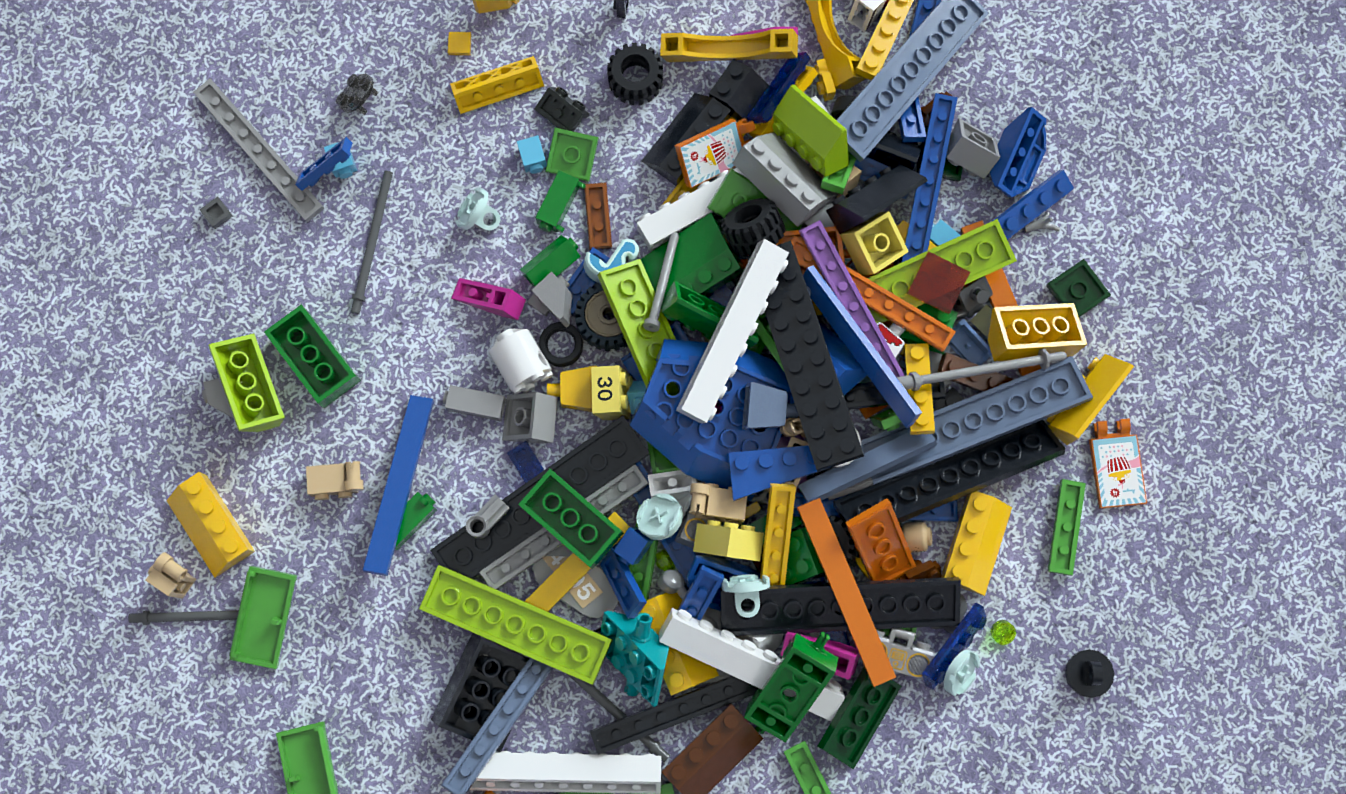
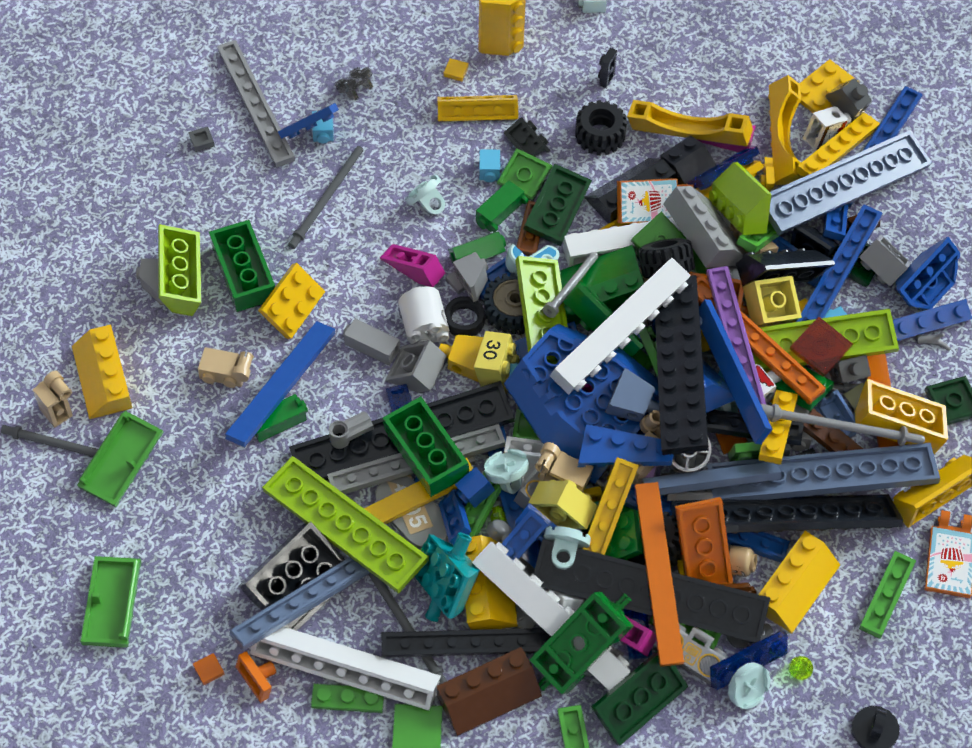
camera: 15 degrees right, 20 degrees down
none -> yellow plate [258,263,325,339]
none -> dark green plate [523,164,592,246]

